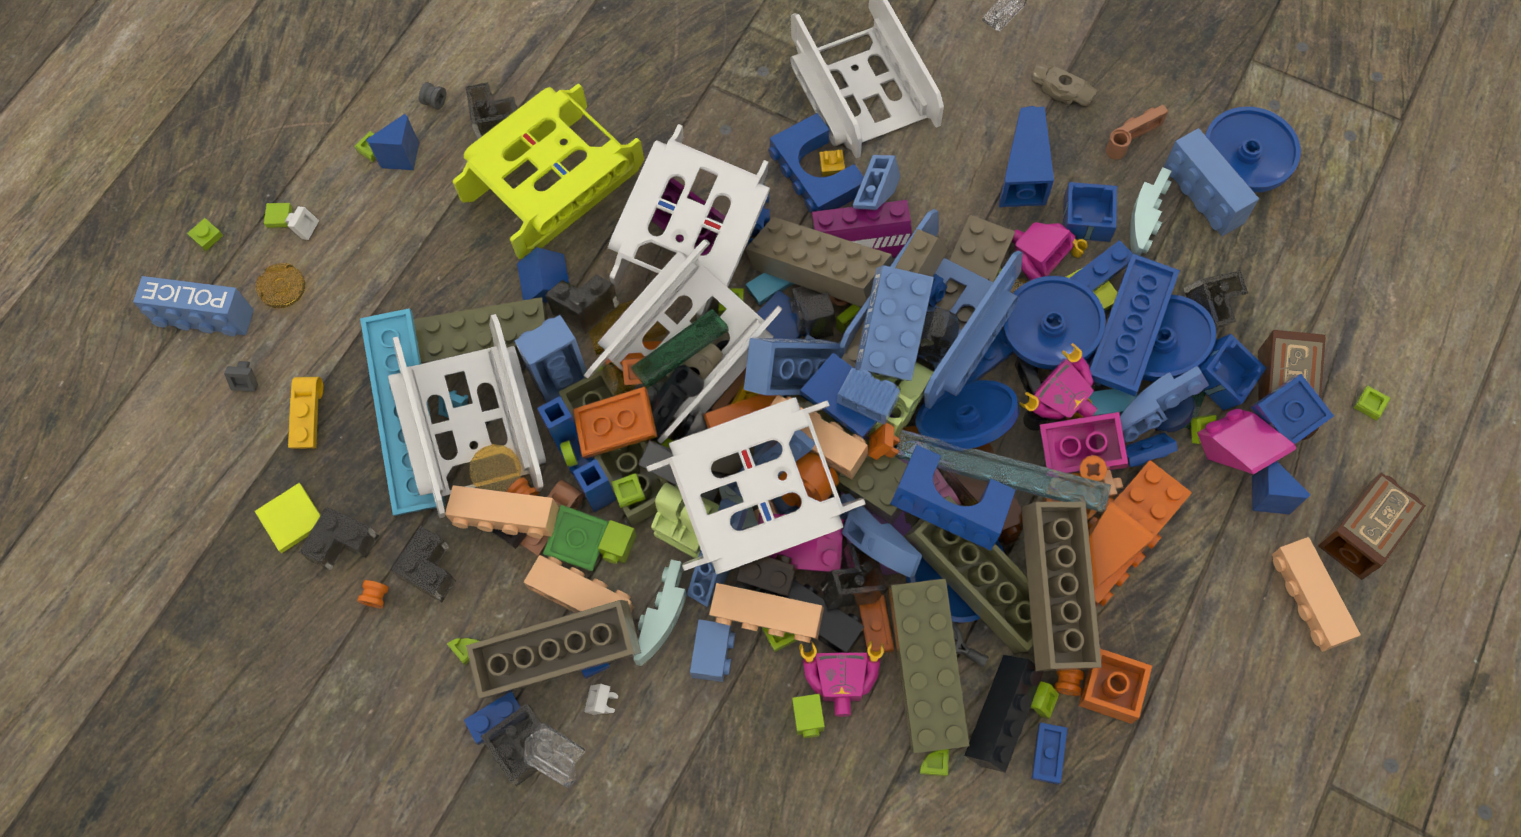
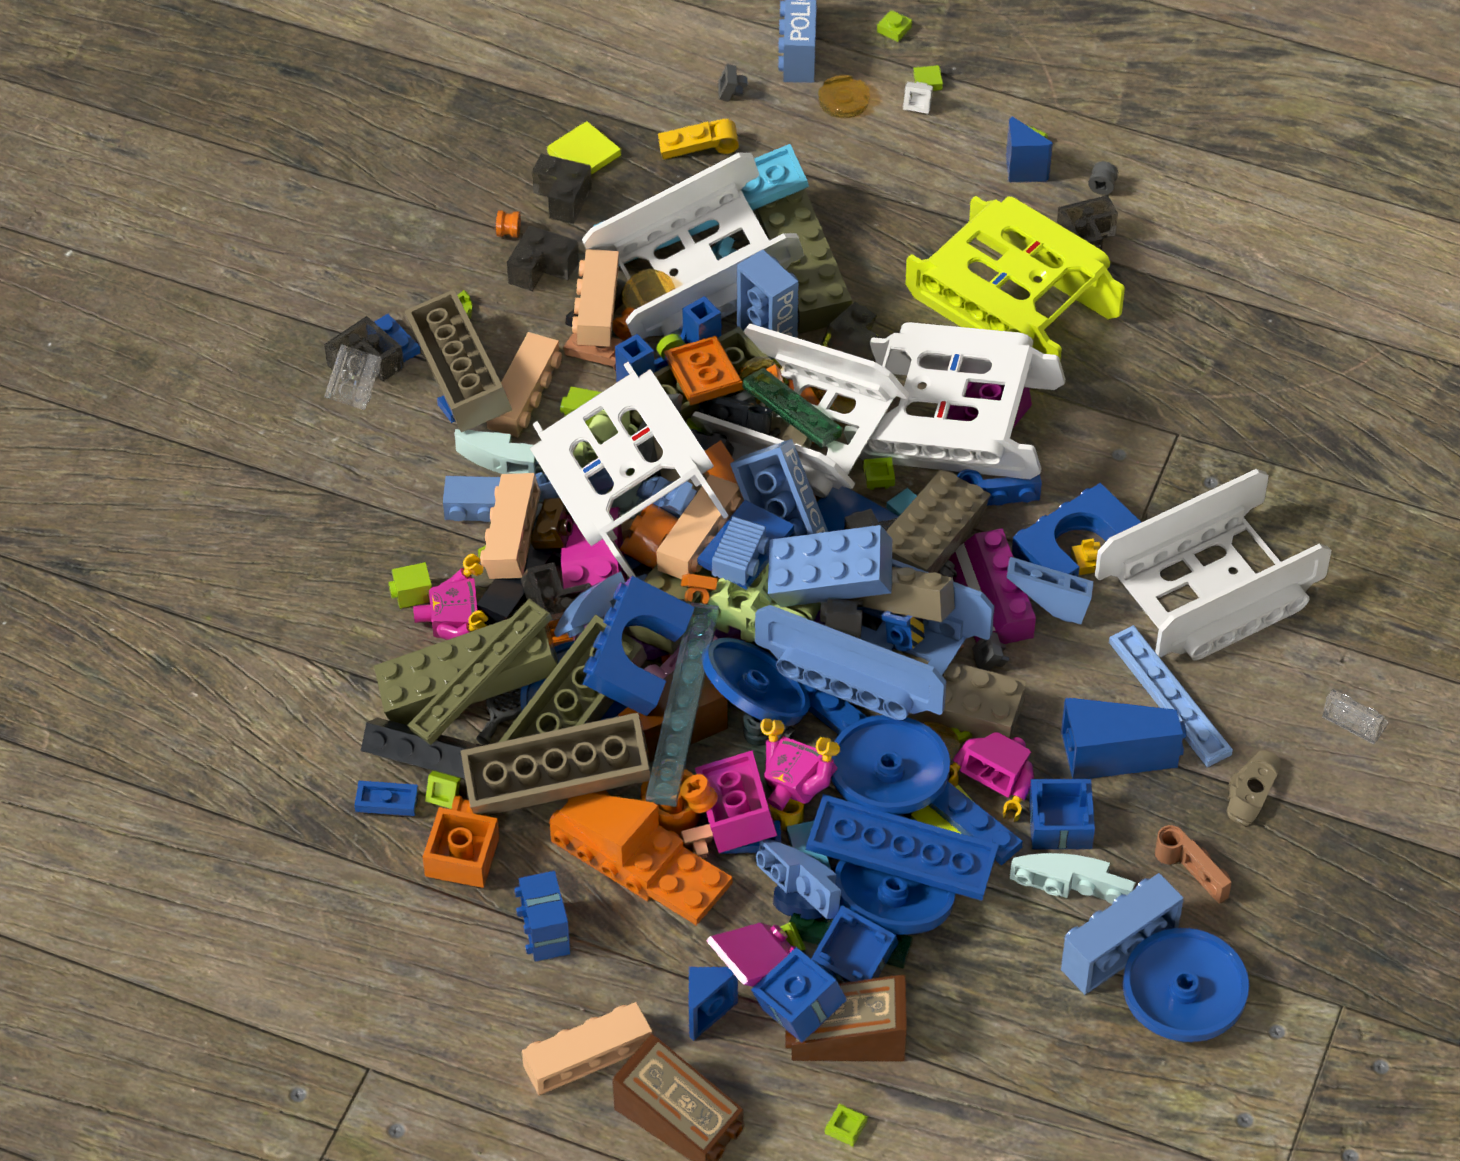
camera: 80 degrees right, 15 degrees down
blue slope [517,247,572,303] -> none
bright green tile [543,505,609,571] -> none
white tile [584,684,618,715] -> none
lime tile [920,749,949,776] -> none
blue plate [1125,433,1178,467] -> none
clear smoke brick [1183,270,1248,330] -> none
none -> olive tile [408,599,552,745]
none -> blue container [514,871,570,962]
none -> light blue tile [1109,625,1233,768]

